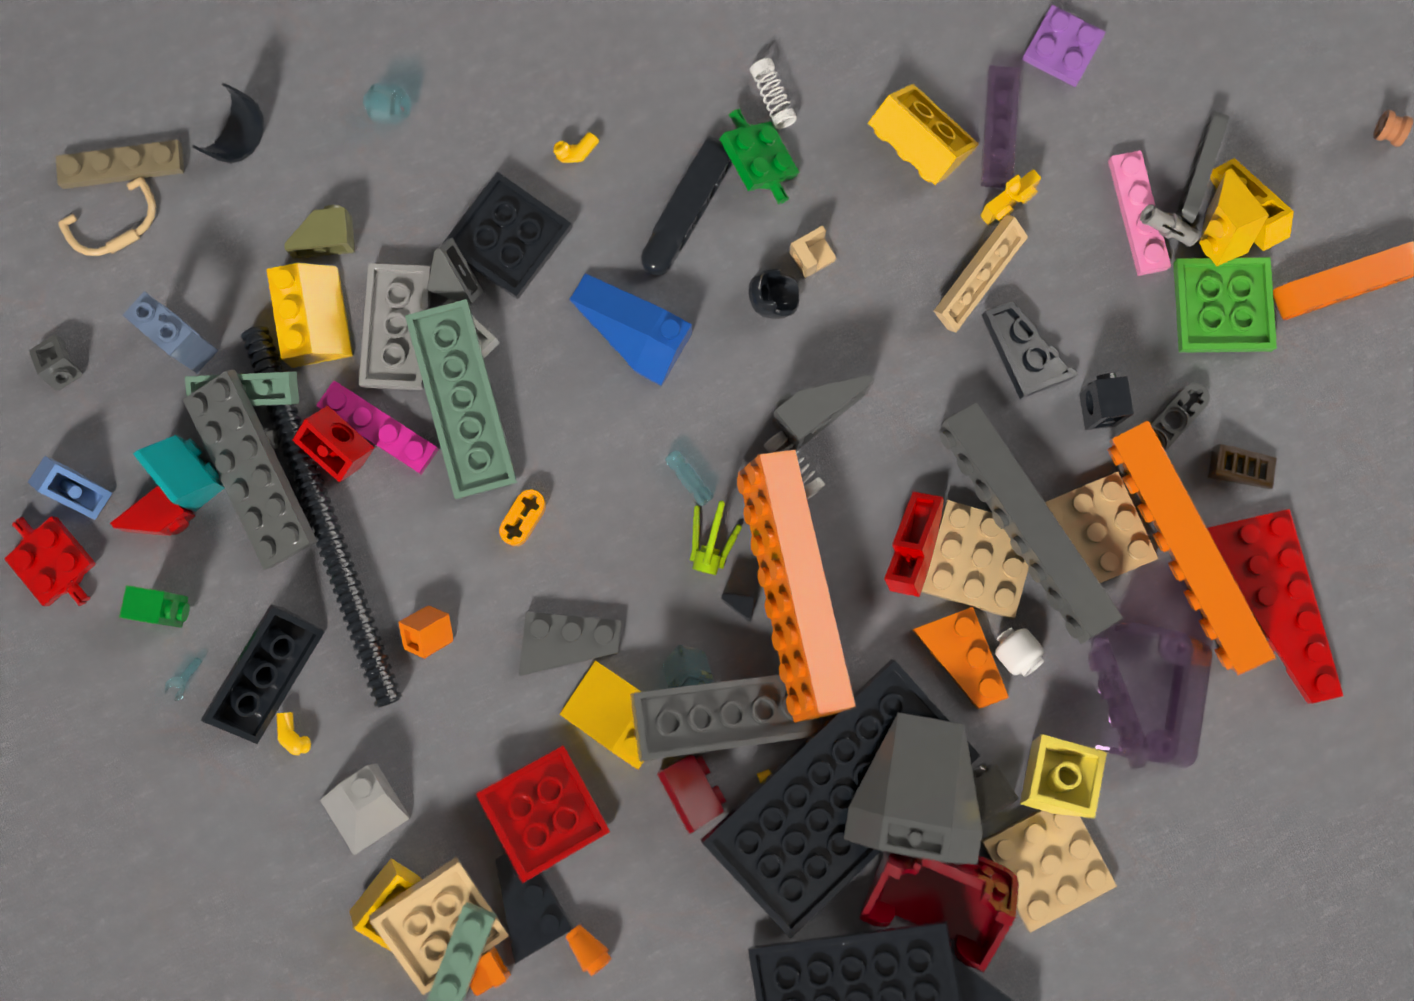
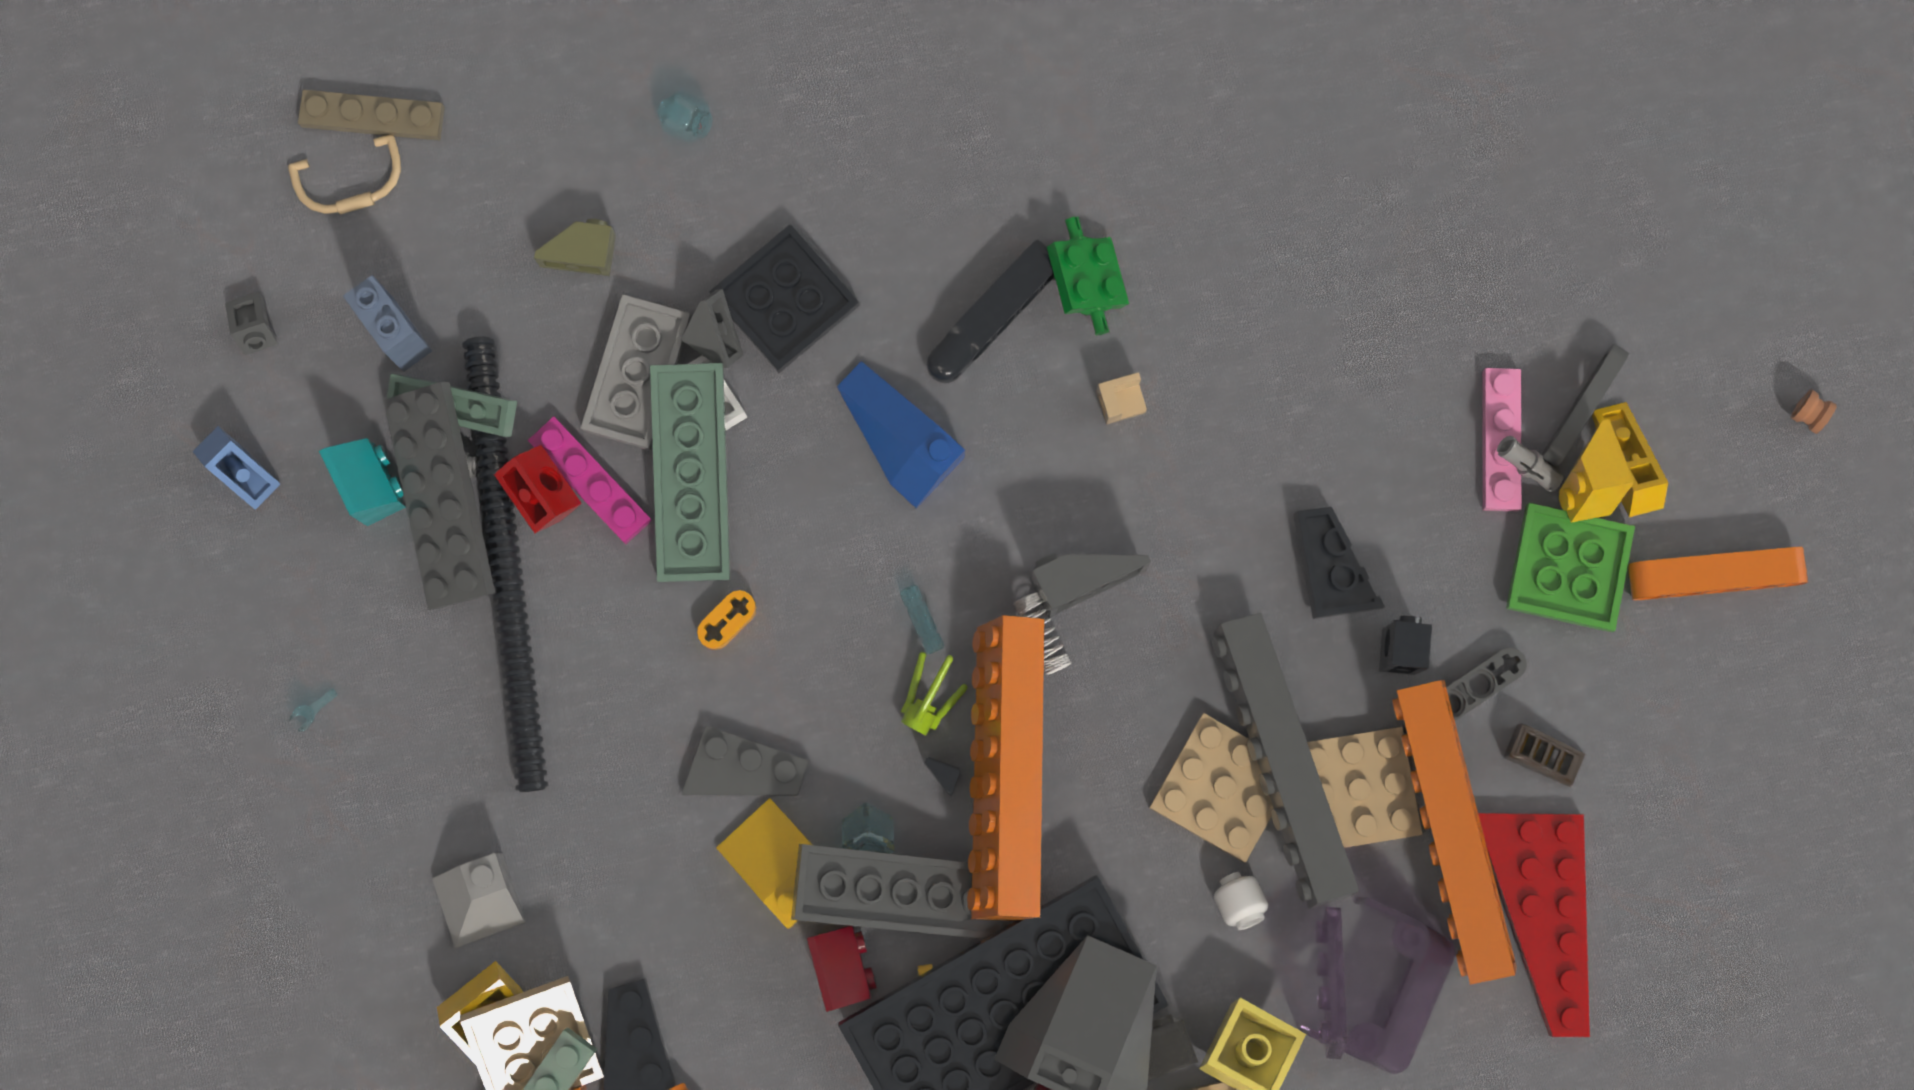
camera: 10 degrees right, 0 degrees up
red plate [4,516,96,606] -> none
red slope [110,486,195,536] -> none
green brick [119,585,190,628] -> none
black piece [192,82,264,164] -> none
black slope [201,605,325,744] -> none
yellow slope [266,263,353,368] -> none
yellow arm [276,712,311,756] -> none
orange panel [398,606,453,659] -> none
red plate [475,745,610,883] -> none
yellow arm [553,132,599,163] -> none
black hair [748,268,800,319] -> none
white piece [750,58,797,129] -> none
yellow slope [868,84,979,185] -> none
red slope [884,491,944,597] -> none
orange wing [912,607,1009,709] -> none
tan plate [934,215,1028,332] -> none
clear purple plate [980,65,1020,188] -> none
yellow plate [980,169,1041,225] -> none
medium lavender plate [1022,5,1106,88] -> none

